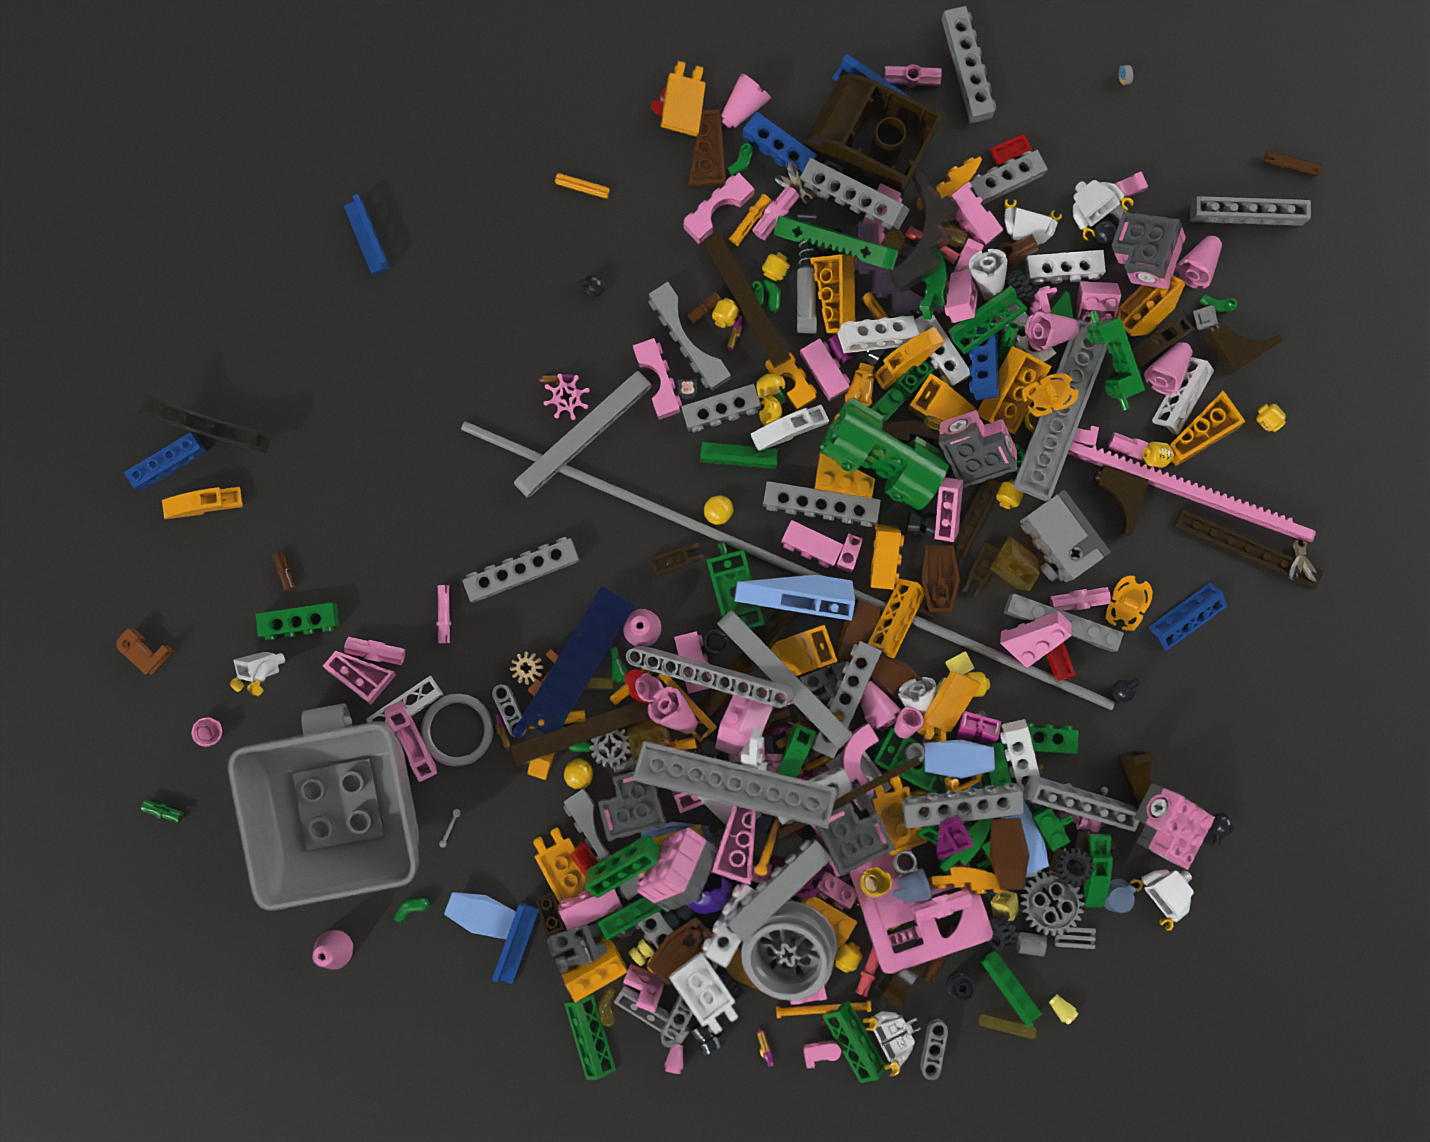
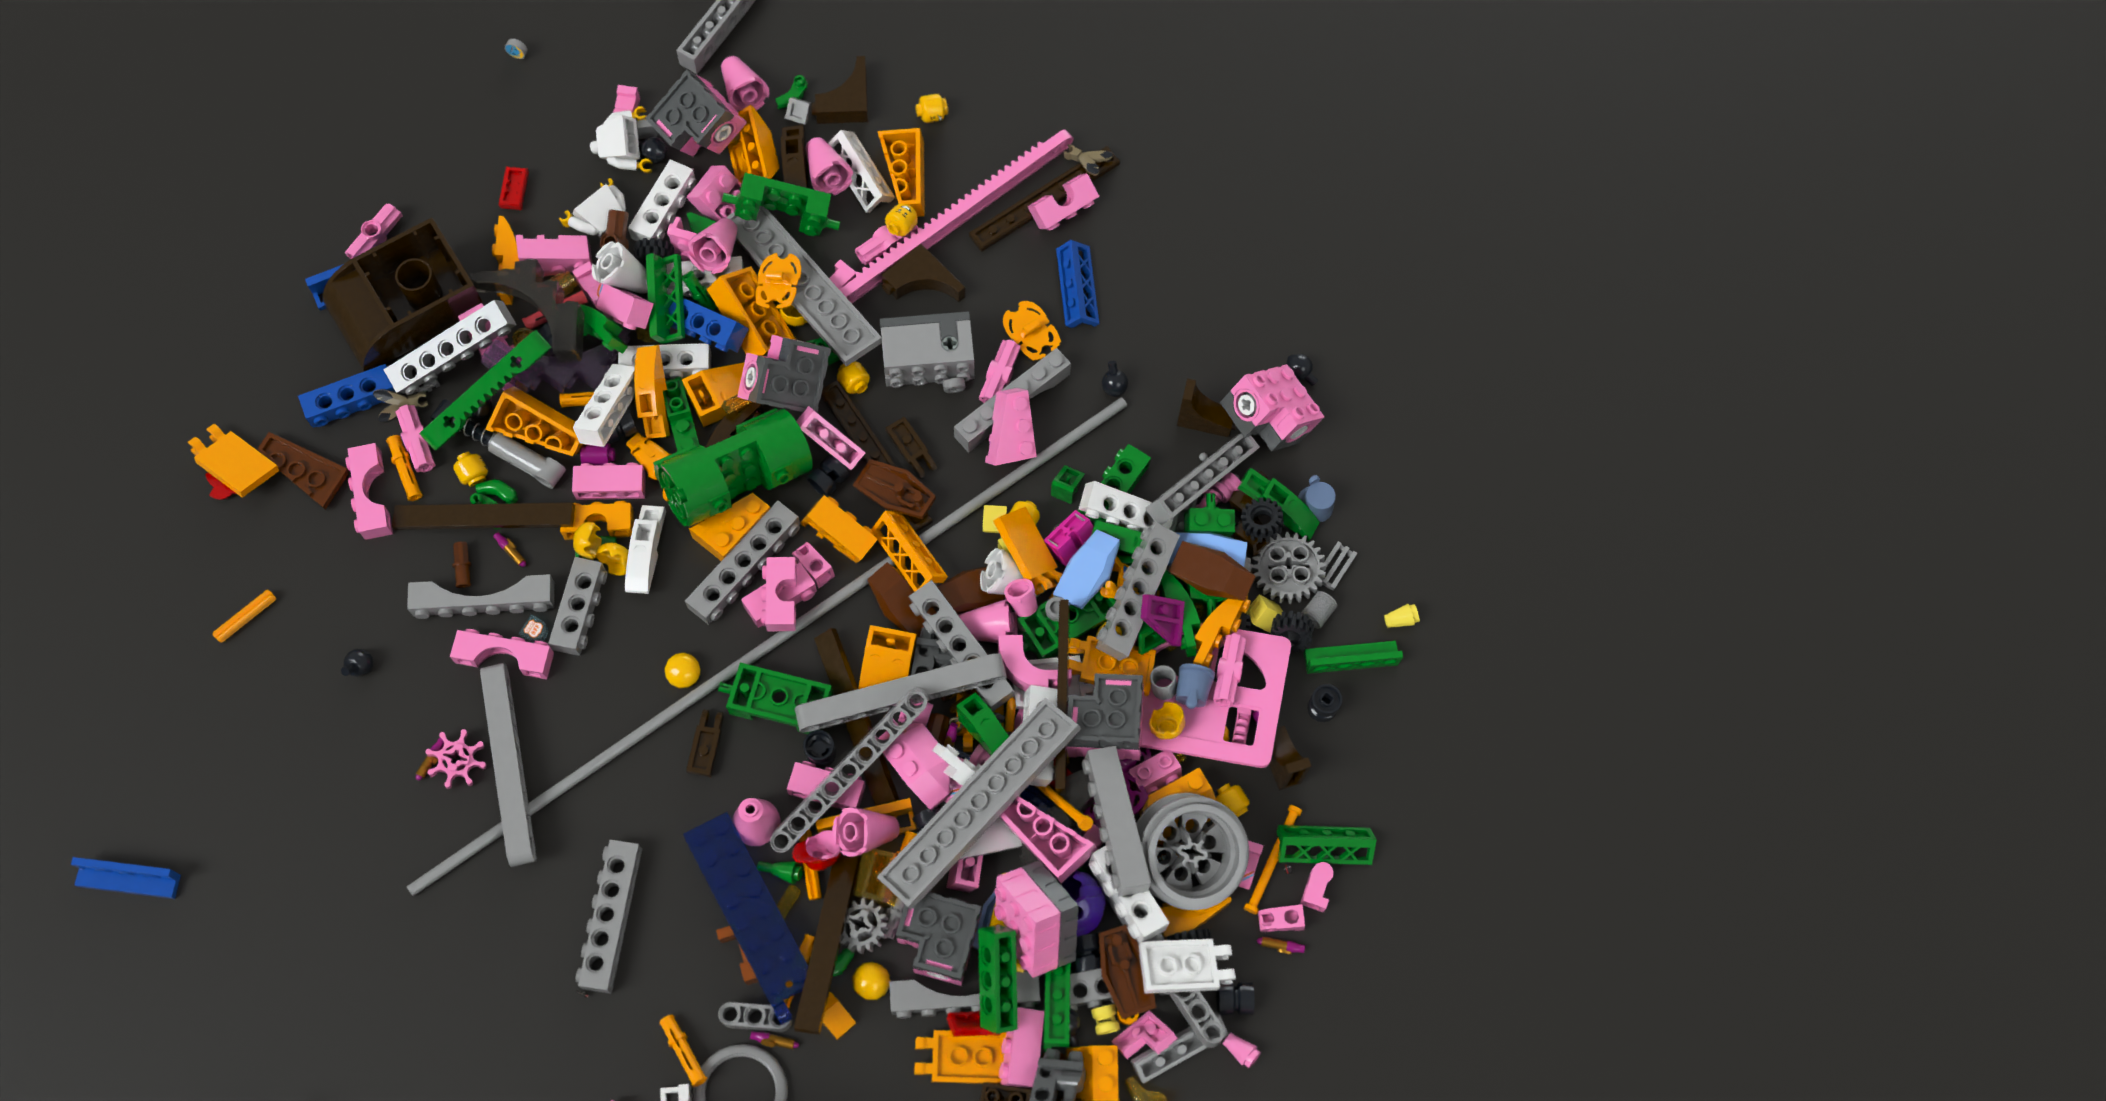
camera: 65 degrees left, 15 degrees down
bright pink pin [436,585,452,644] -> none
tan gear [510,652,544,685] -> none
green fence [700,442,778,469] -> none
yellow head [712,298,740,328] -> none
bright pink cone [721,73,771,128] -> none
green arm [727,143,753,176] -> none
light blue wedge [734,575,855,620] -> none
coral pin [855,946,879,997] -> none
white torso [863,1011,921,1076] -> none
light grey beam [920,1018,948,1080] -> none
reddish brown pin [922,924,956,983] -> none
light grey brick [942,6,996,123] -> none
light grey brick [970,150,1048,205] -> none
clear yellow axle [978,1014,1037,1039] -> none
clear yellow slope [990,537,1040,591] -> none
red plate [1046,641,1076,682] -> none
white torso [1129,869,1193,931] -> none
none -> light orange pin [659,1014,707,1087]
none -> bright pink arch [761,557,797,632]
none -> bright pink arch [1027,174,1099,231]
none -> green slope [1051,465,1085,504]
none -> bright pink leg [1258,904,1305,932]

